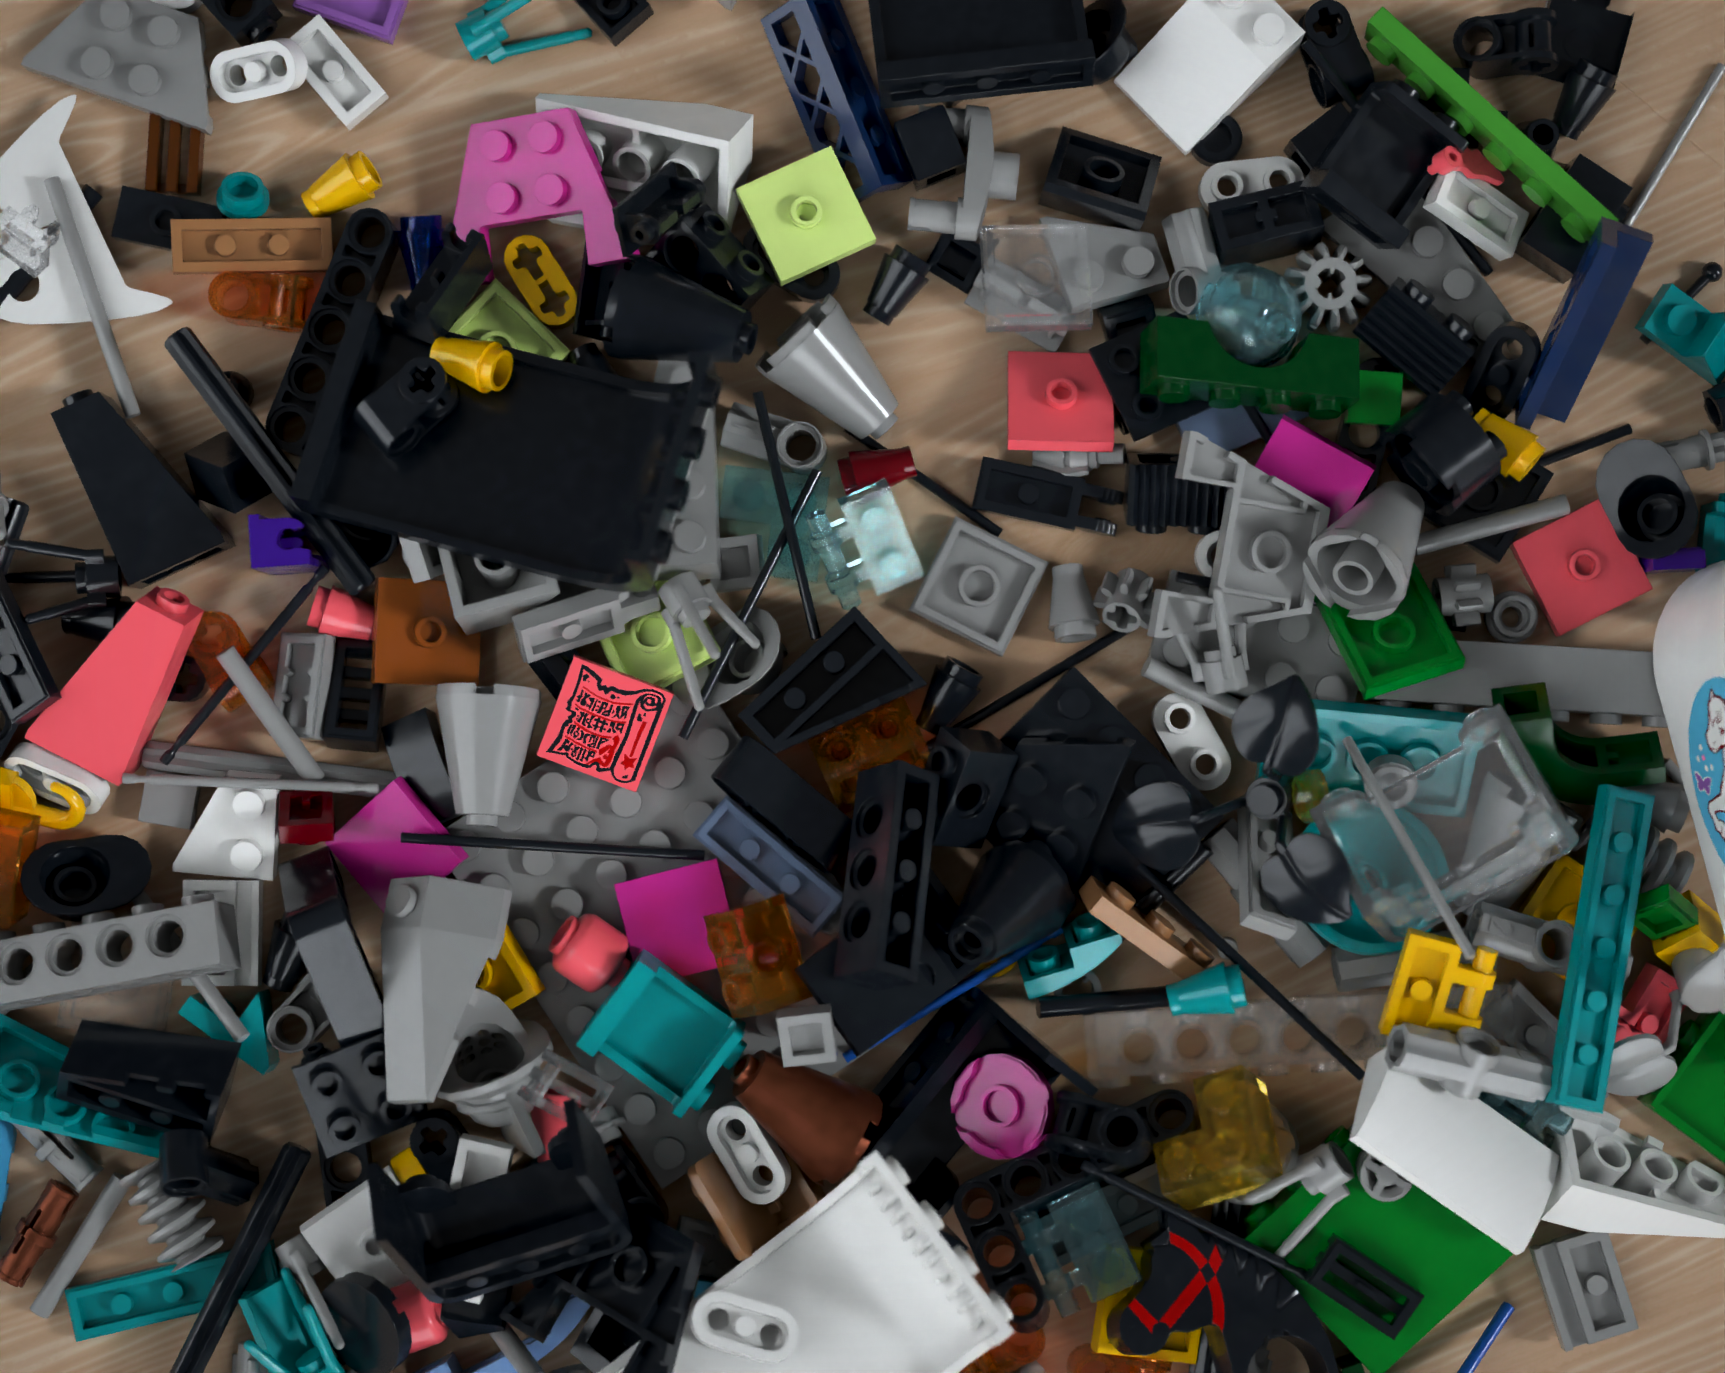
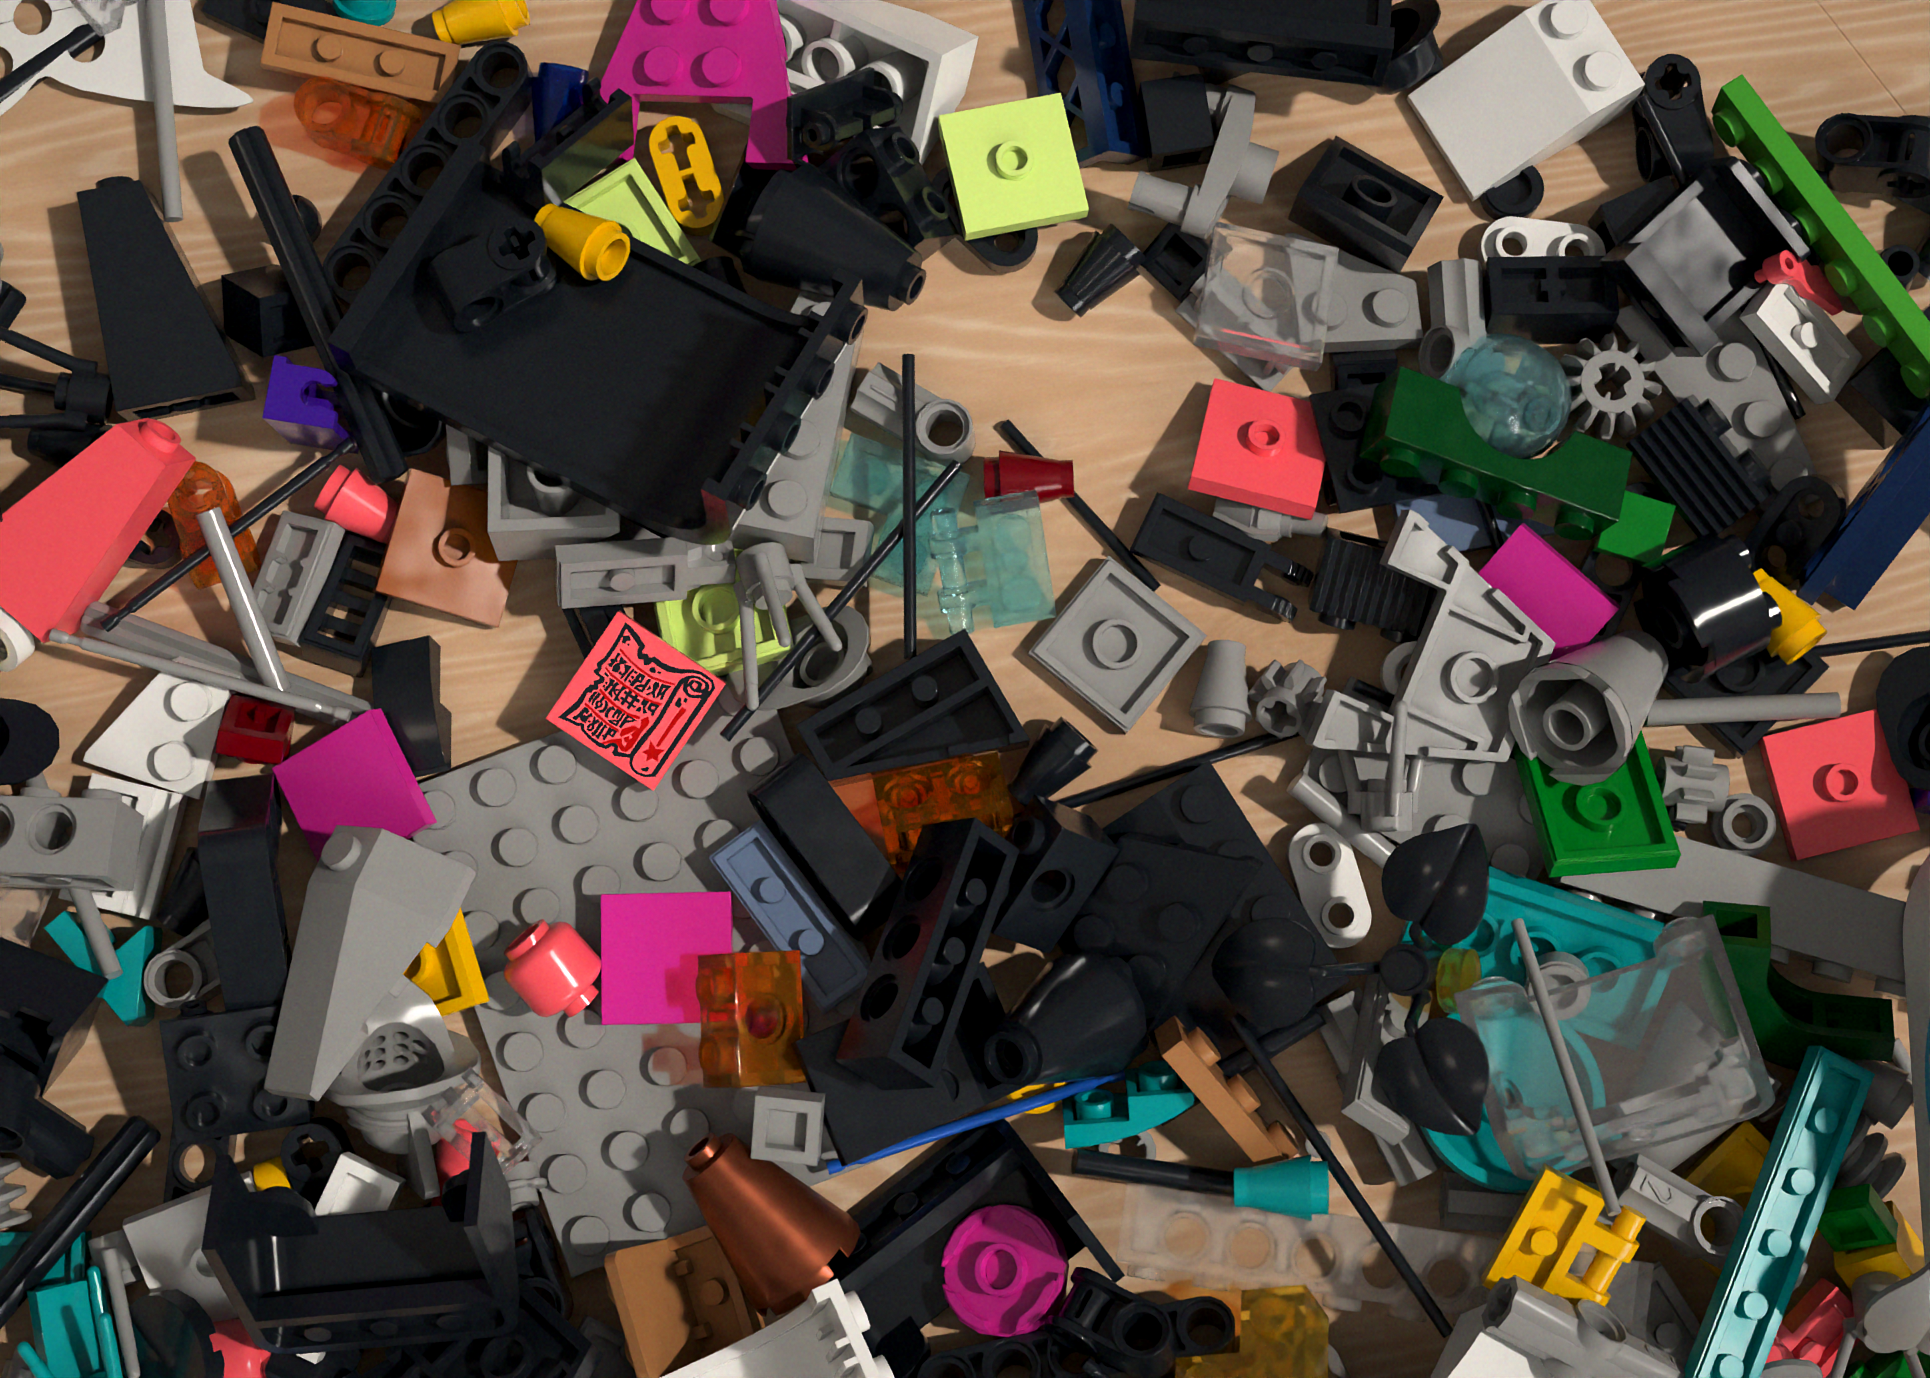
camera: 10 degrees right, 5 degrees down
light grey tile [138,769,201,830] -> none
black axle [400,832,705,861] -> none
light grey cone [435,682,542,827] -> none
teal panel [576,948,747,1119] -> none
white plate [707,1101,791,1205] -> none
light grey cone [755,293,899,440] -> none

